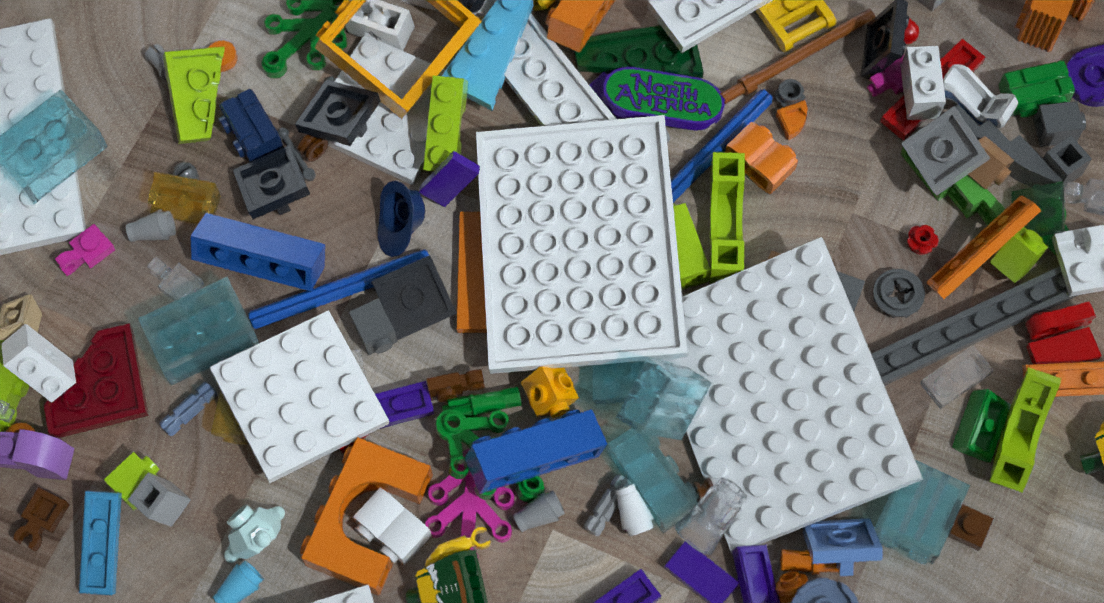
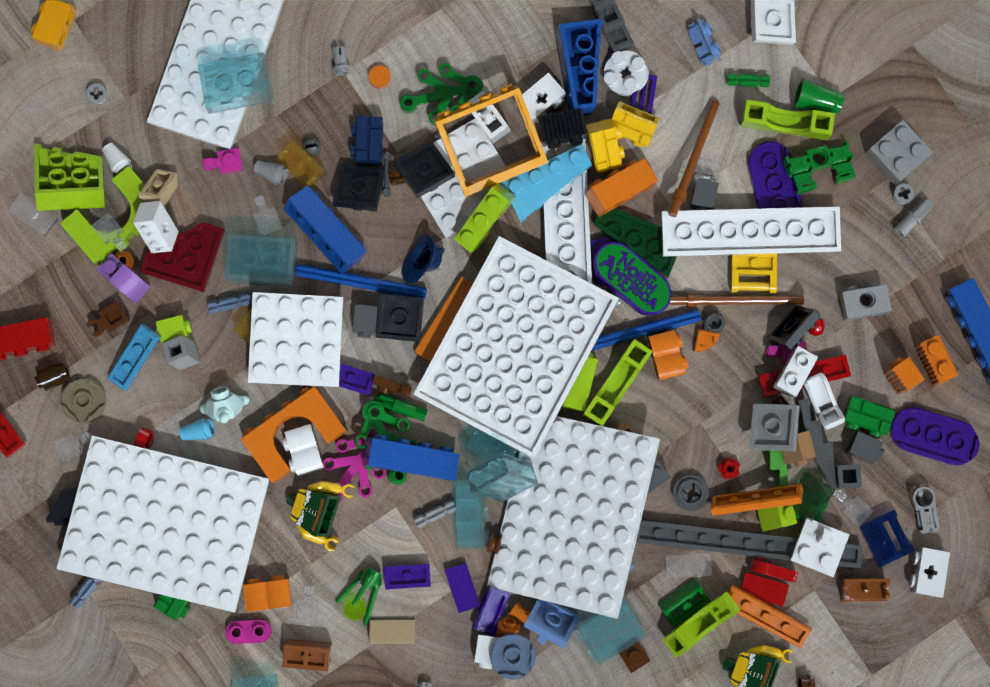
camera: 30 degrees right, 15 degrees up
lime wing [163,47,225,144] -> none
dark purple tile [419,151,480,207] -> none
light grey cone [513,490,565,532] -> none
light orange brick [521,366,579,418] -> none
white cone [616,484,654,536] -> none
clear plant [675,477,747,555] -> none

